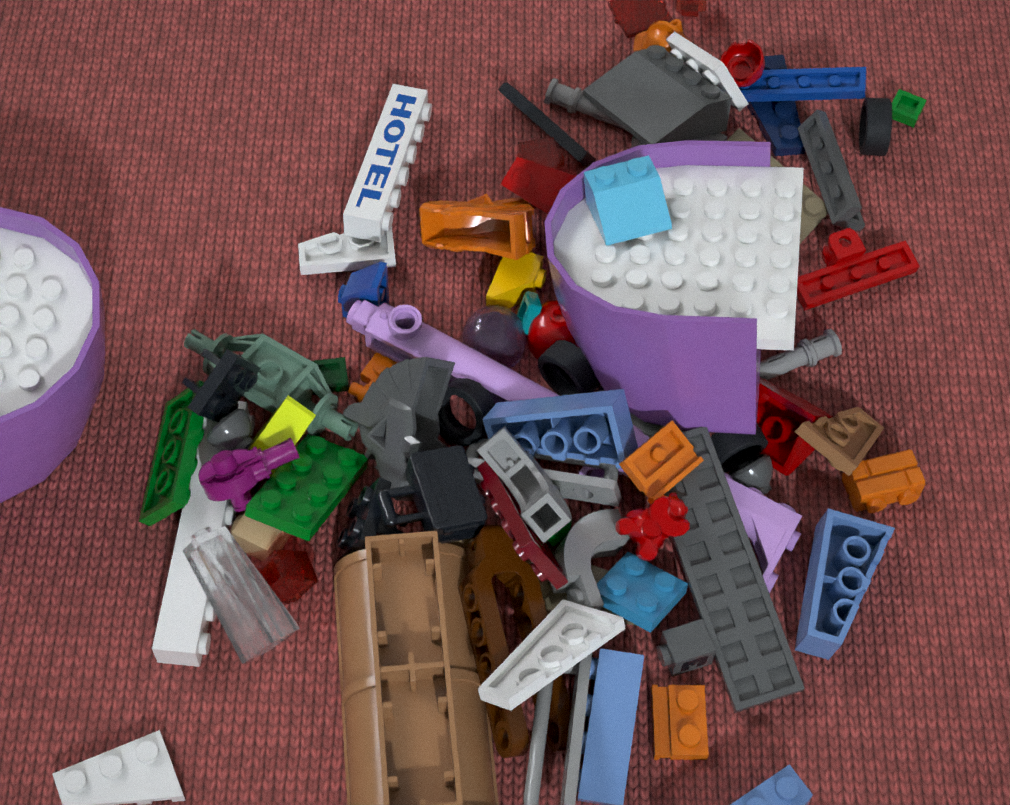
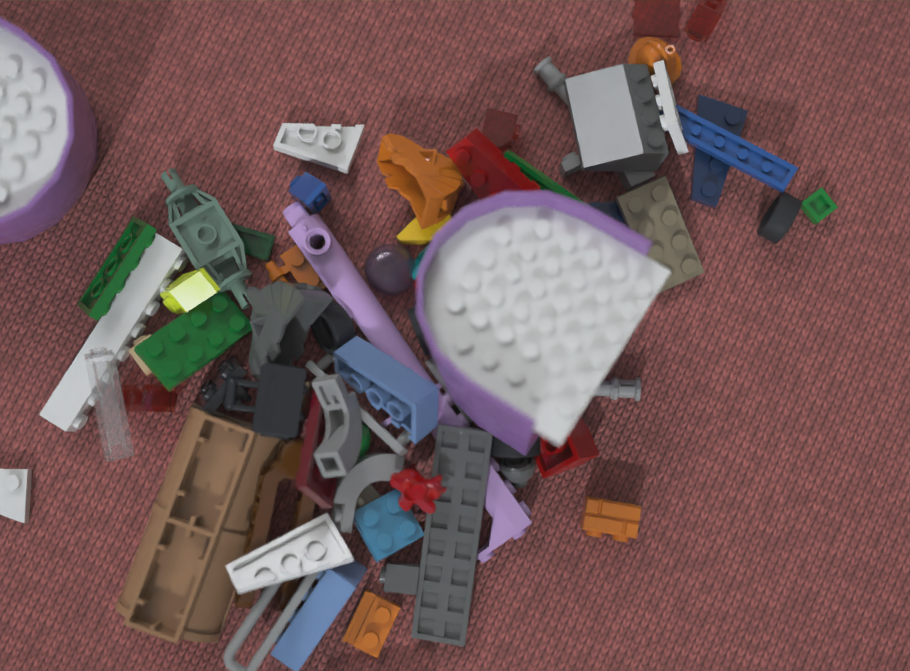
camera: 25 degrees right, 25 degrees up
black plate [182,349,261,422] -> none
magenta pin [198,437,300,512] -> none
dark grey brick [207,409,254,451] -> none
white brick [343,84,432,243] -> none
black tile [498,82,596,167] -> none
medium azure slope [584,155,672,246] -> none
orange plate [619,420,704,504] -> none
red hair [720,39,765,87] -> none
medium blue wedge [794,508,895,660] -> none
medium nougat wing [795,407,884,476] -> none
dark grey fence [797,109,865,231] -> none
red plate [797,228,920,311] -> none

